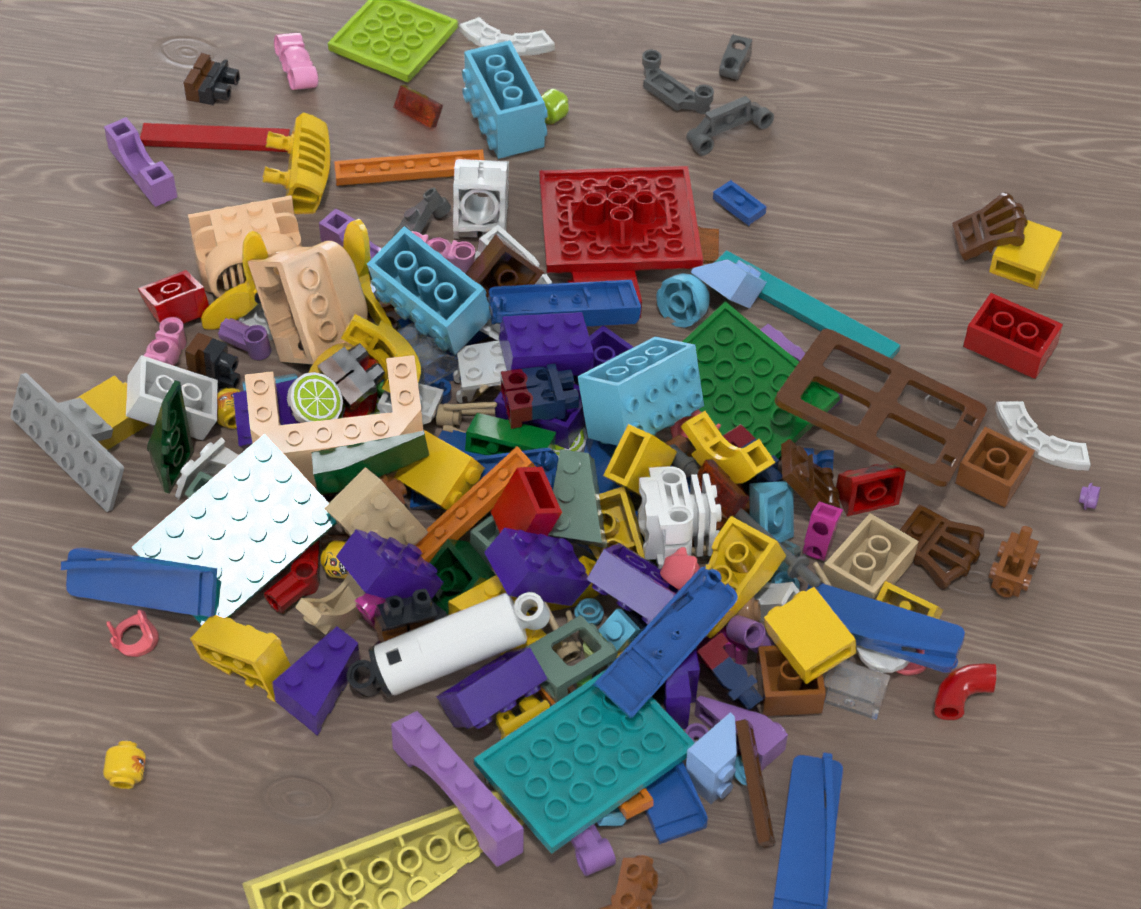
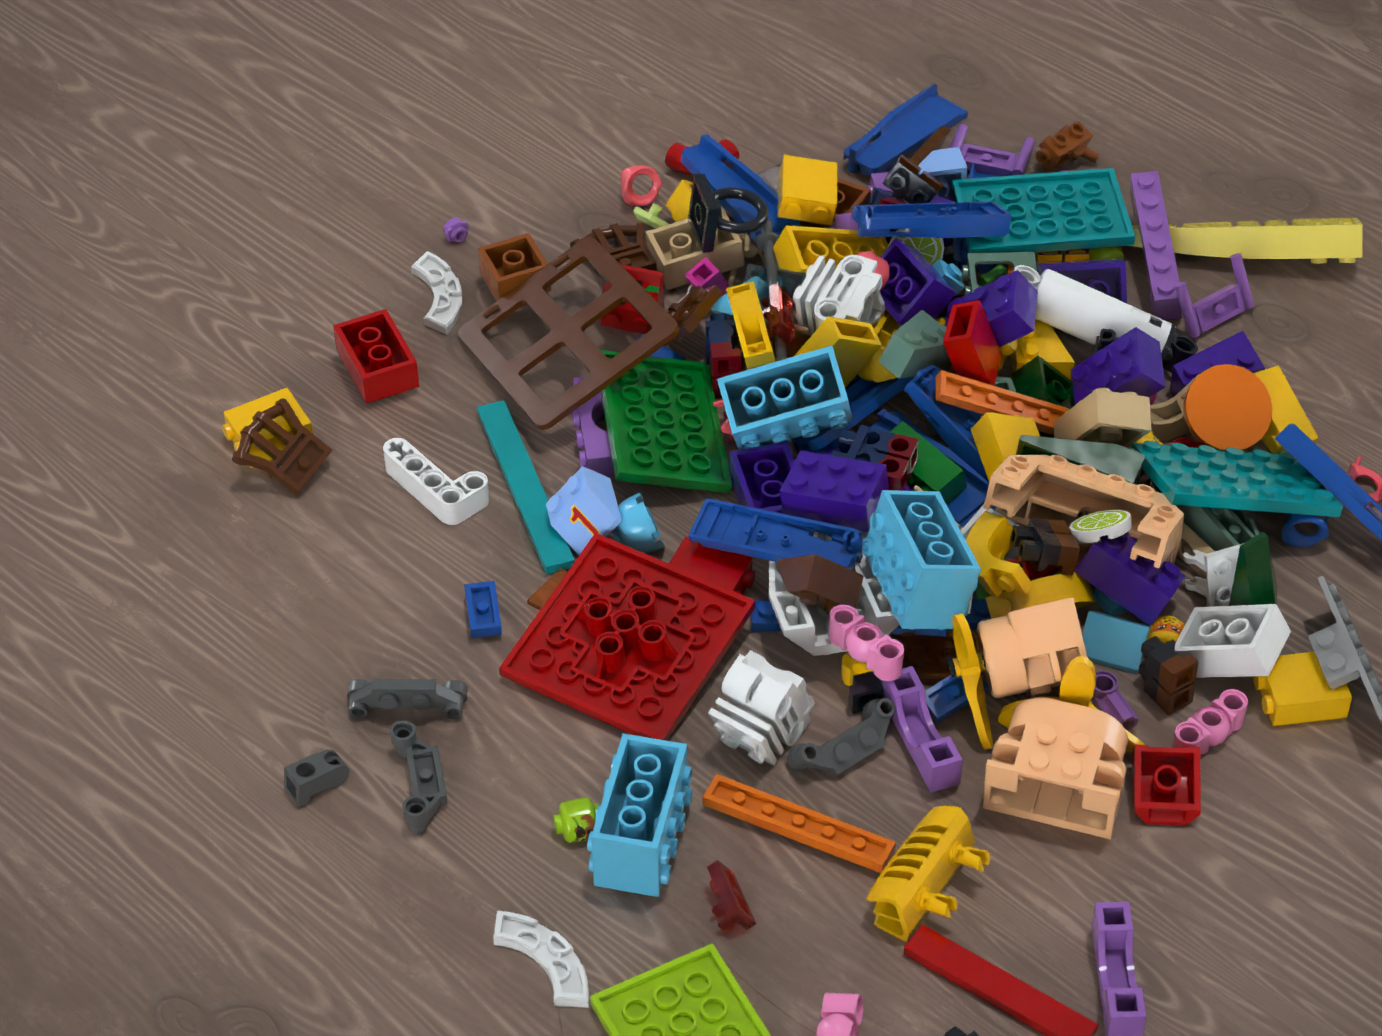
camera: 145 degrees left, 5 degrees down
dark orange brick [988,526,1041,597] -> none
none -> white beam [383,438,489,525]
none -> coral piece [620,165,662,207]
none -> yellowish green piece [633,203,669,229]
none -> black tile [688,173,769,253]
none -> black hips [882,155,944,204]
none -> medium lavender plate [949,124,1035,176]
none -> medium lavender plate [1175,253,1255,338]
none -> orange tile [1183,364,1272,451]

